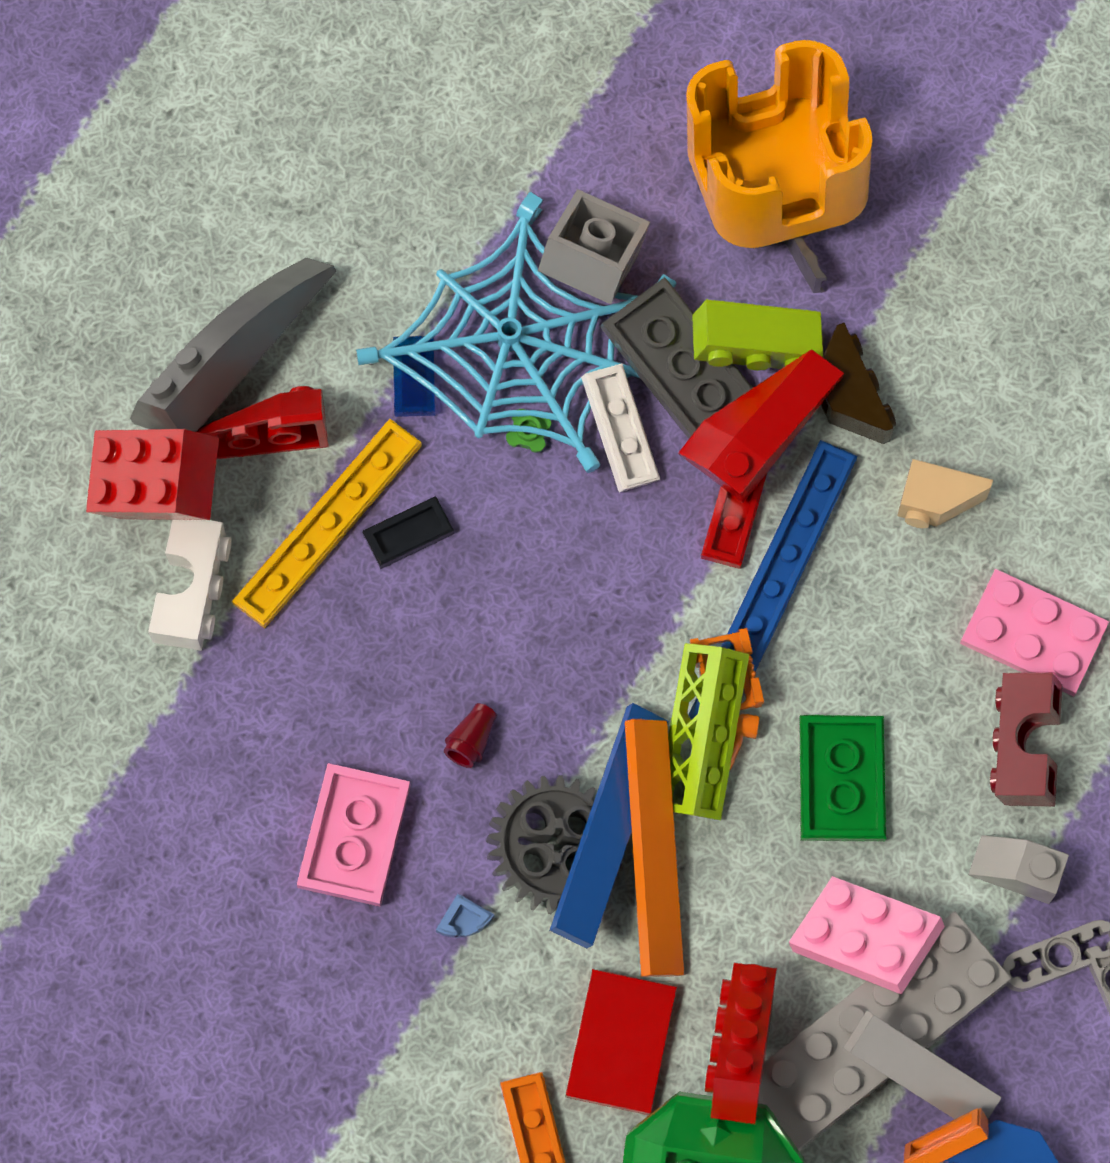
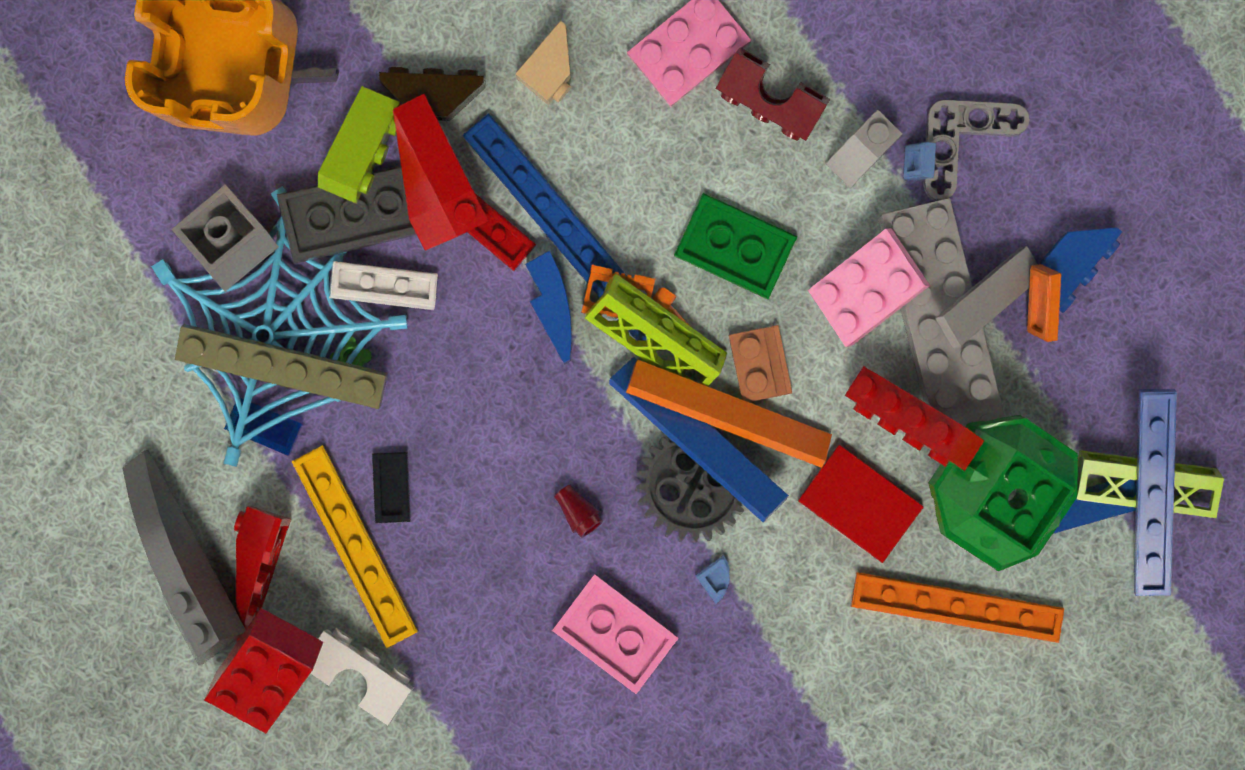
camera: 65 degrees left, 15 degrees up
none -> olive plate [175,324,388,409]
none -> blue slope [525,251,572,365]
none -> nougat plate [728,325,792,402]
none -> medium blue tile [904,142,936,181]

